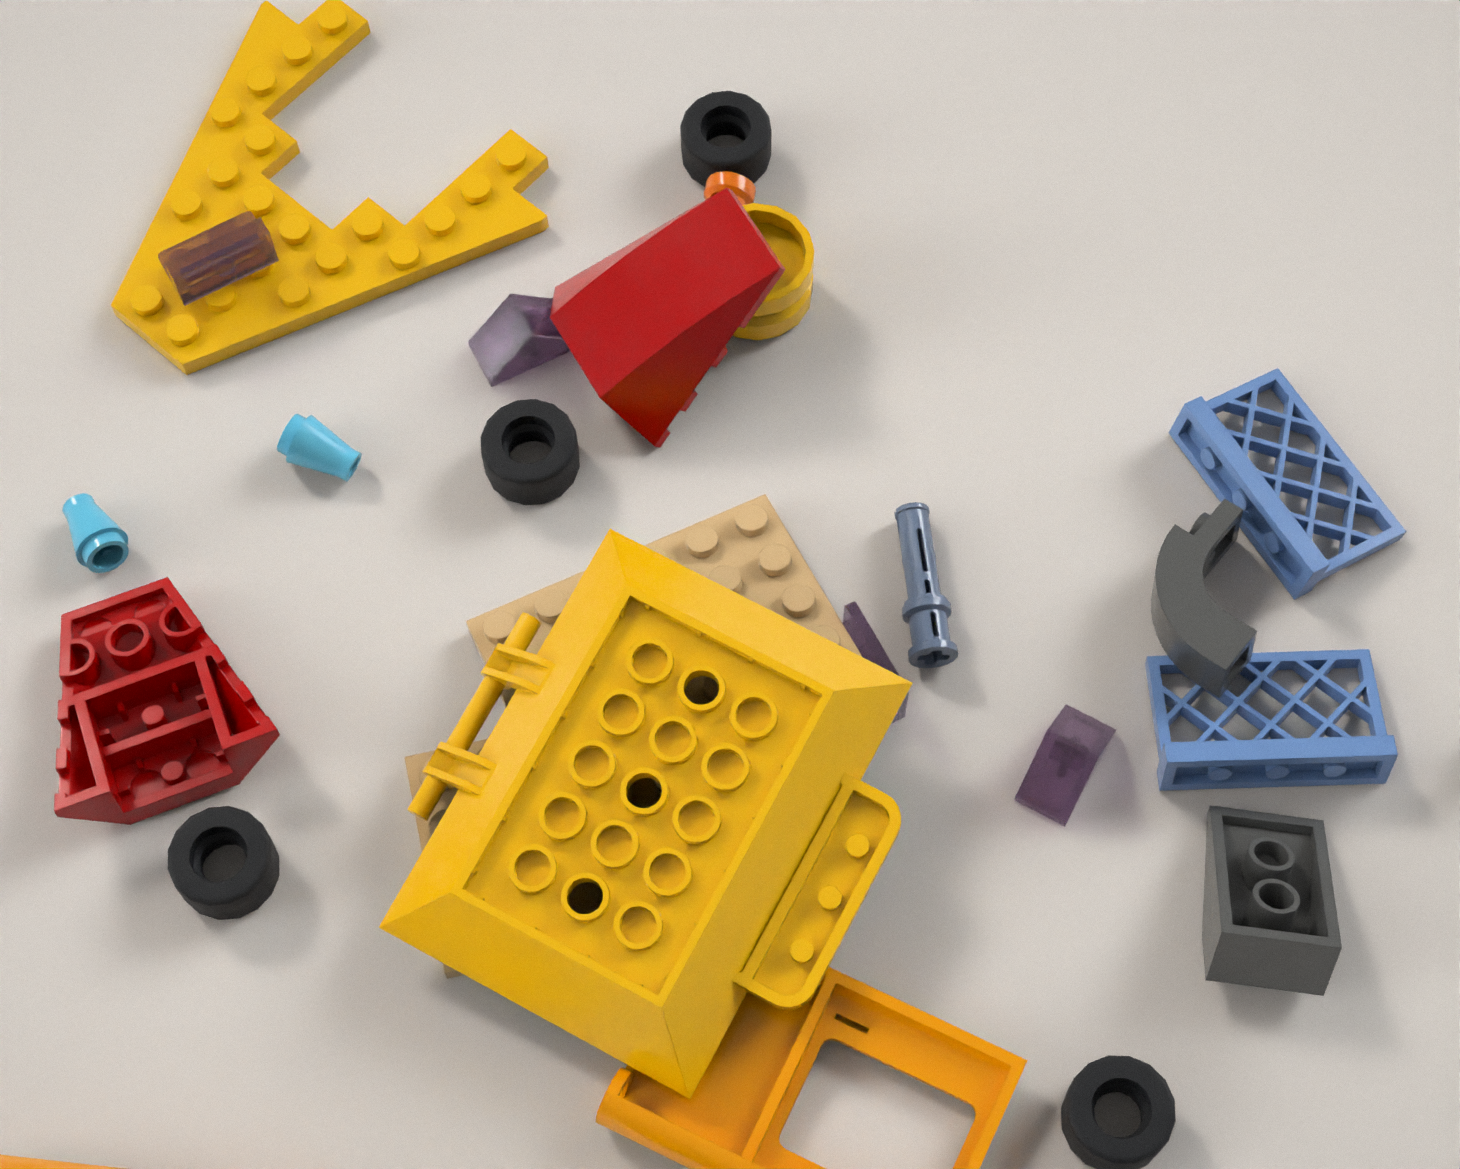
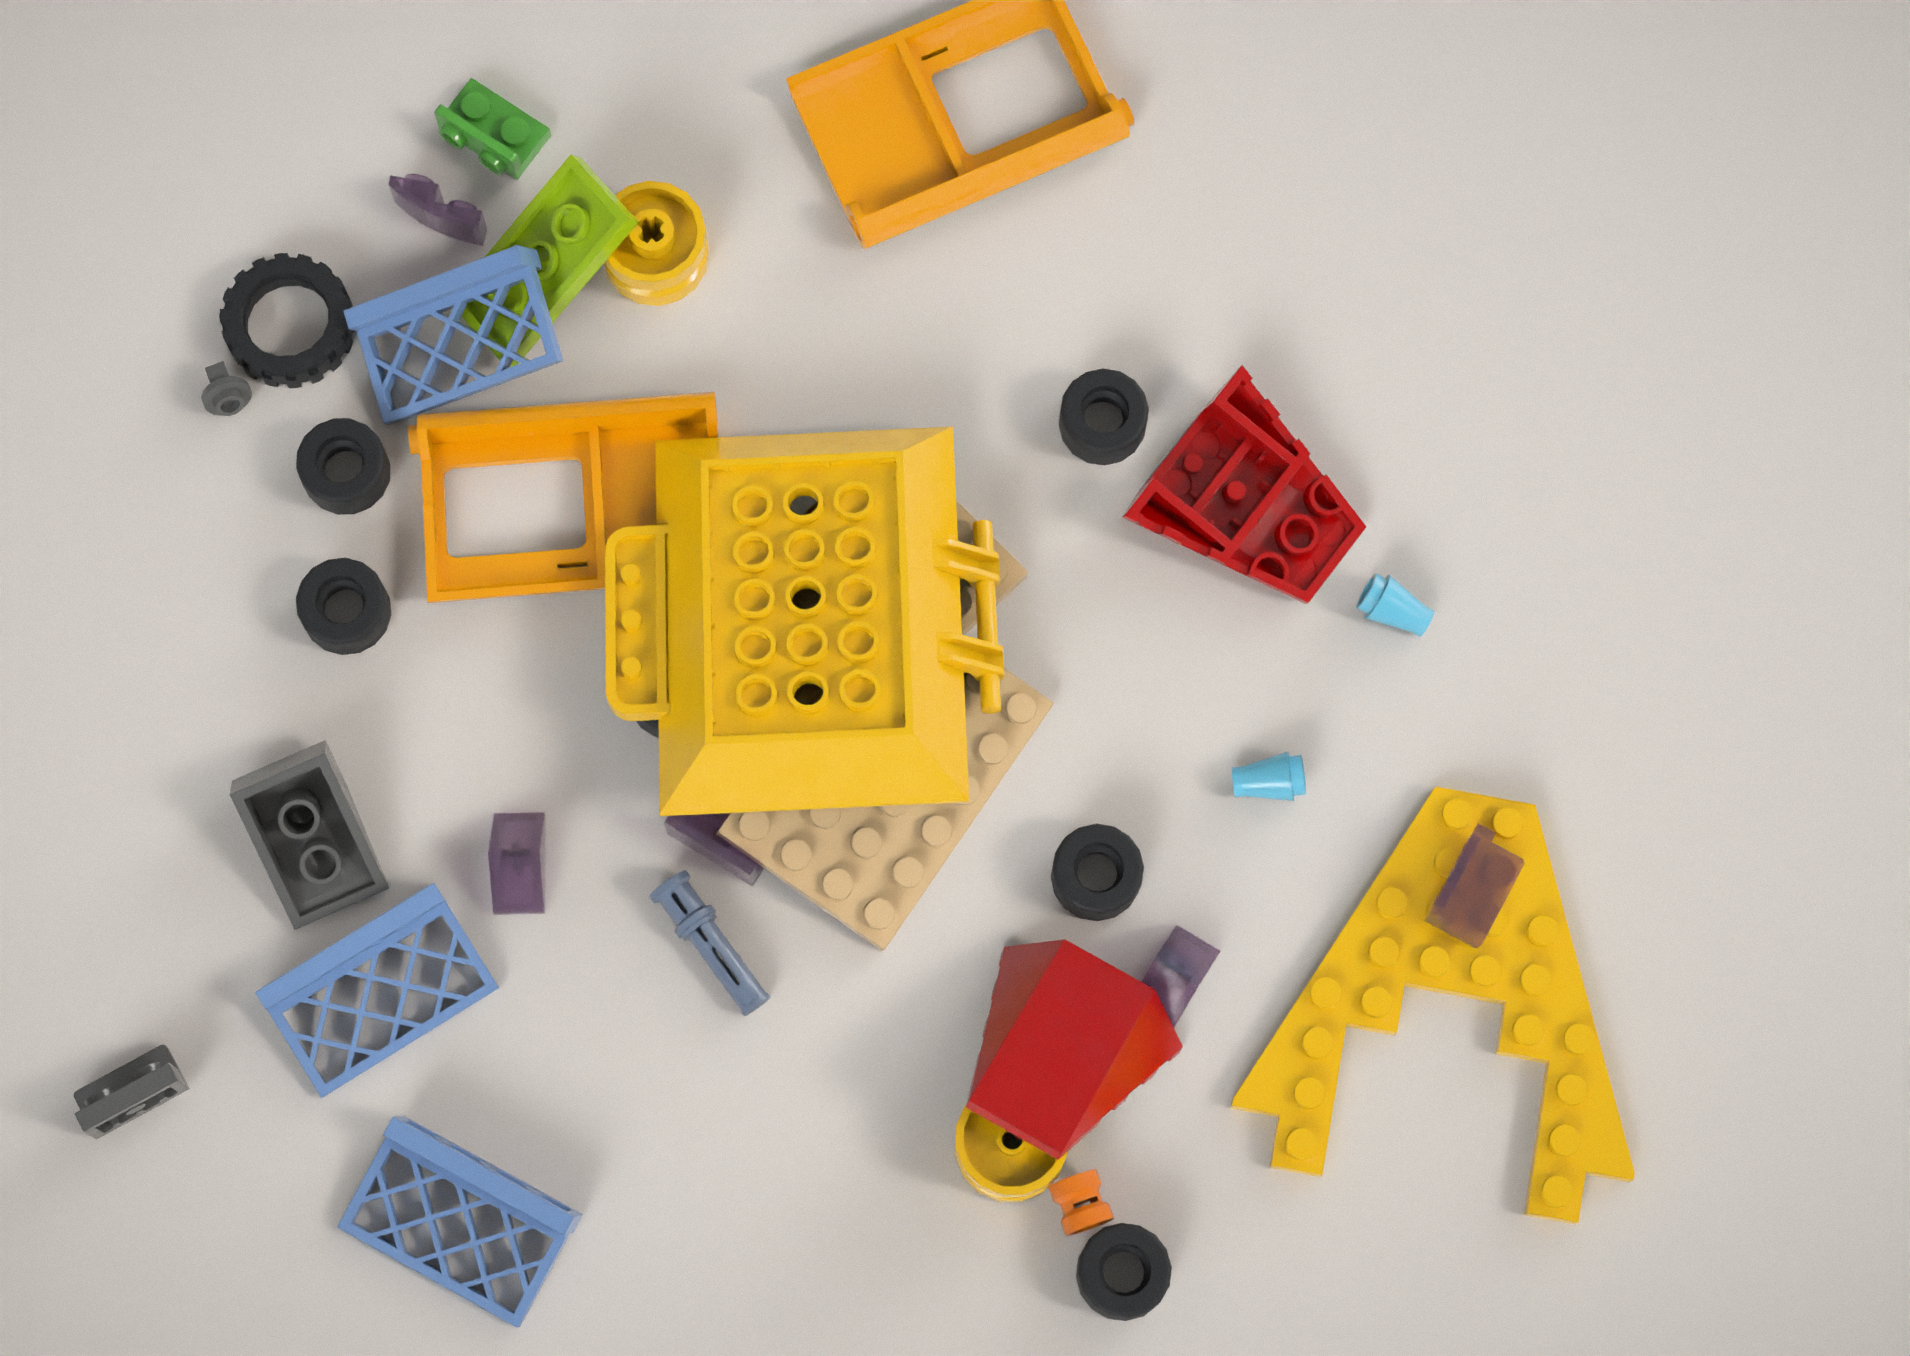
camera: 145 degrees right, 10 degrees up
dark grey arch [1151,499,1257,698] -> none

